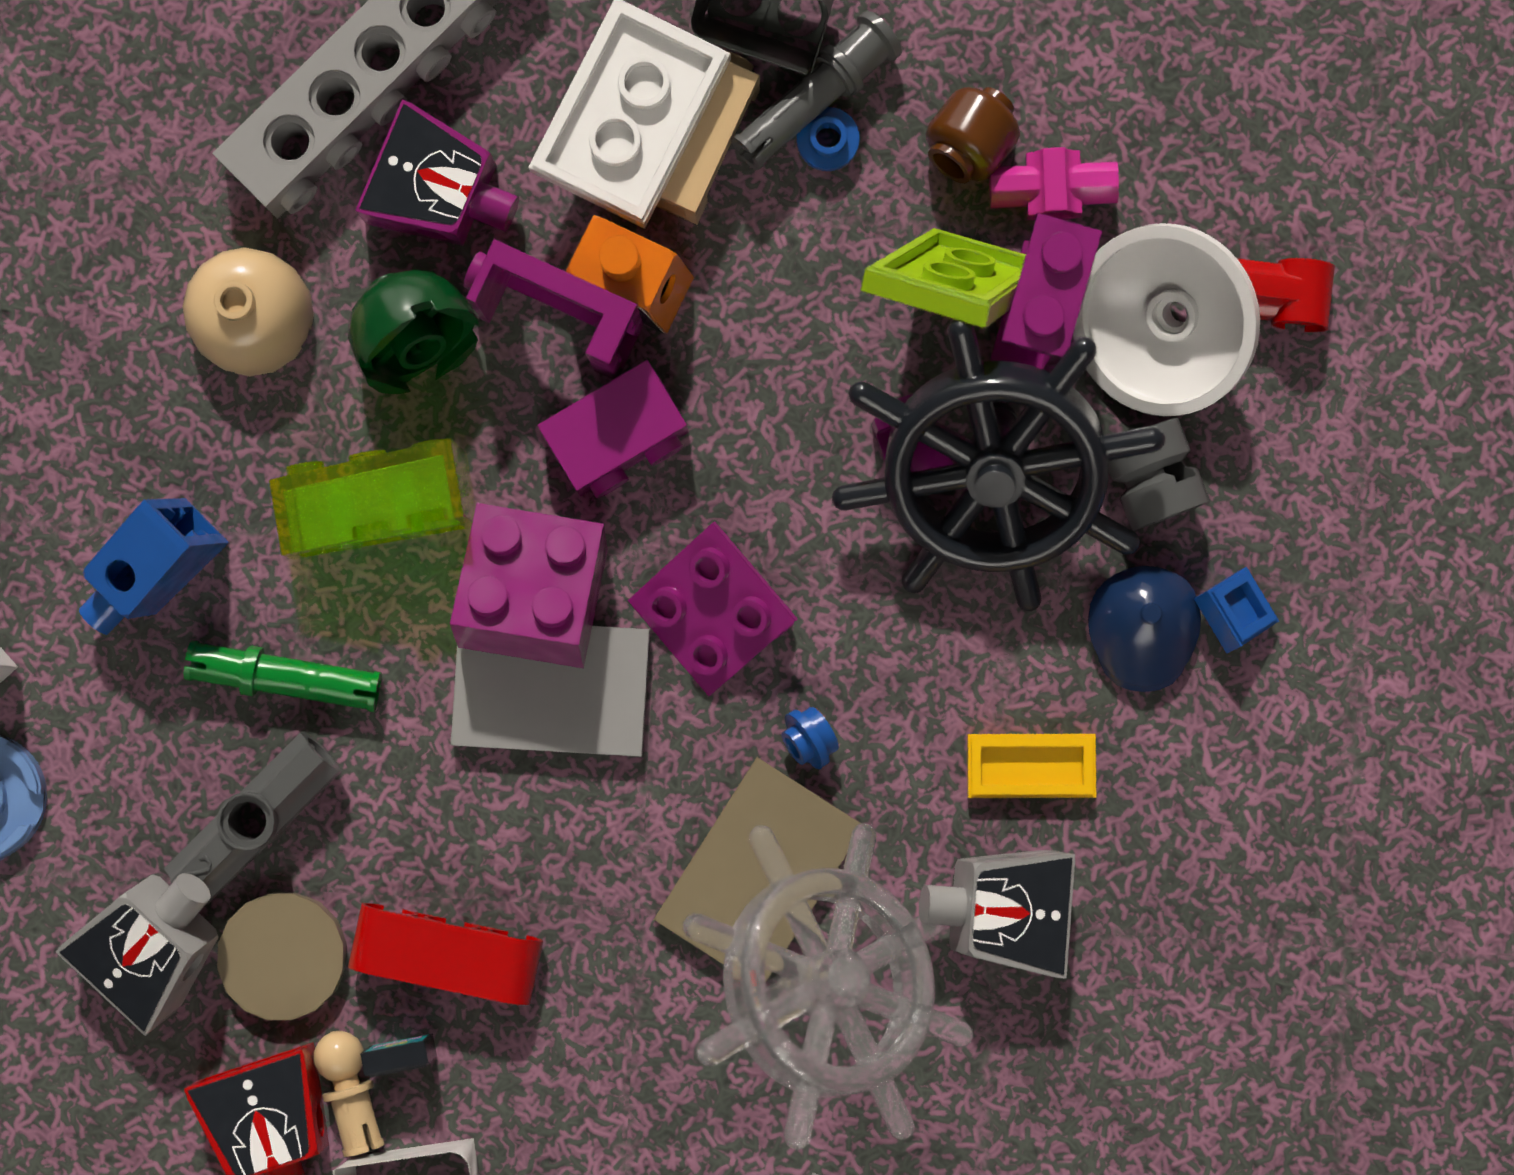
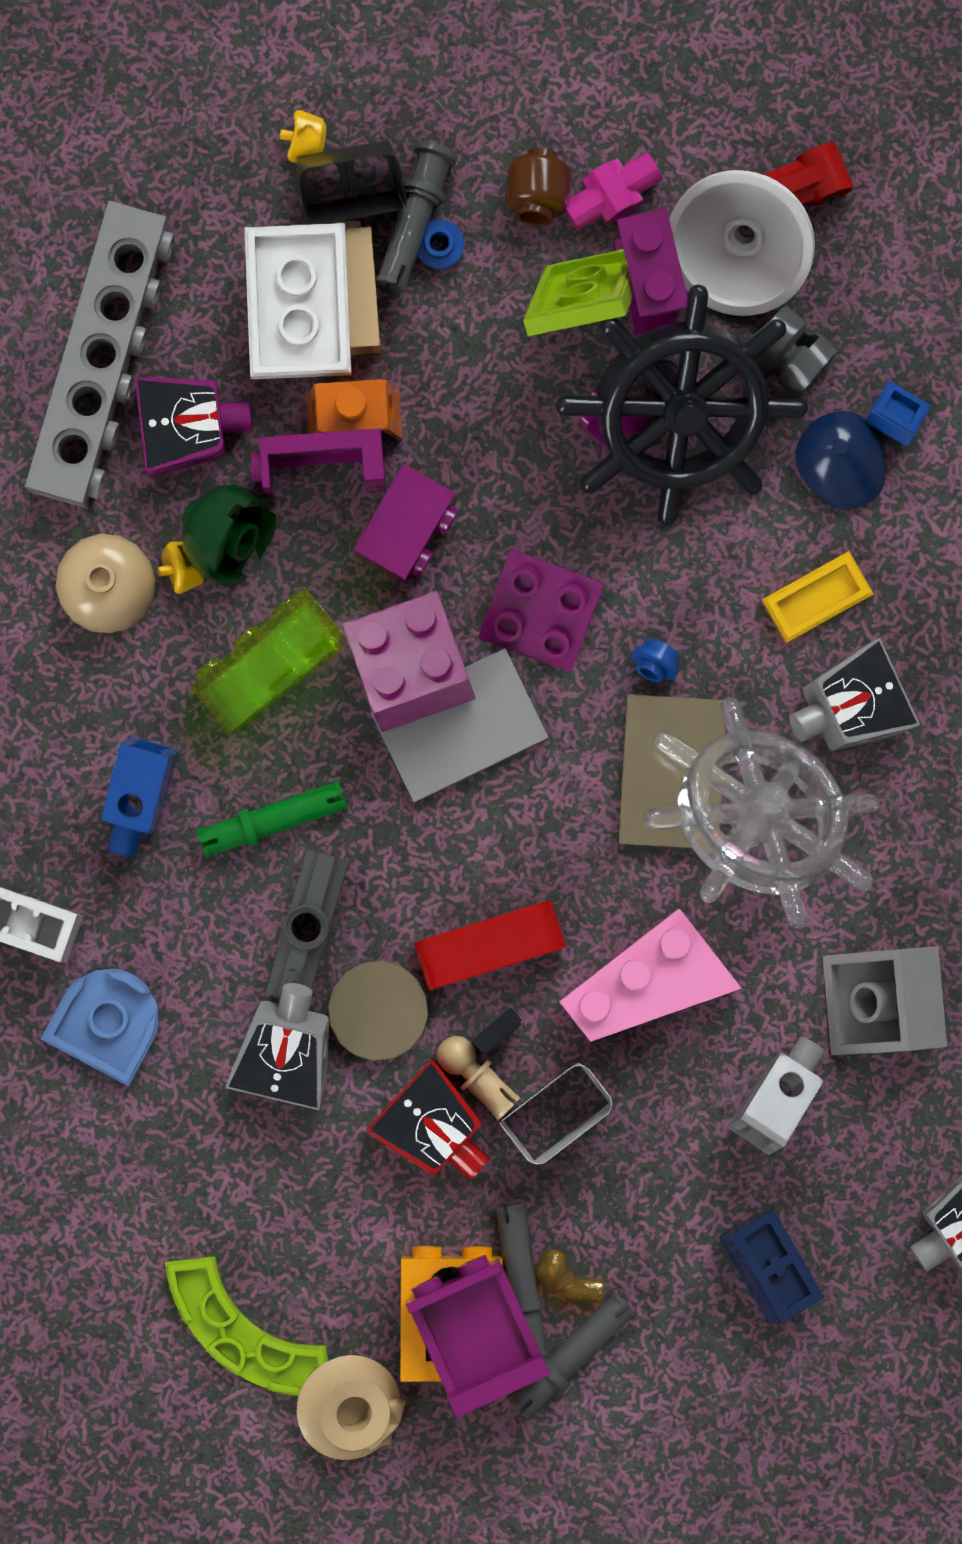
camera: 35 degrees left, 0 degrees up
none -> yellow piece [157,541,205,594]
none -> bright pink wedge [559,908,742,1042]

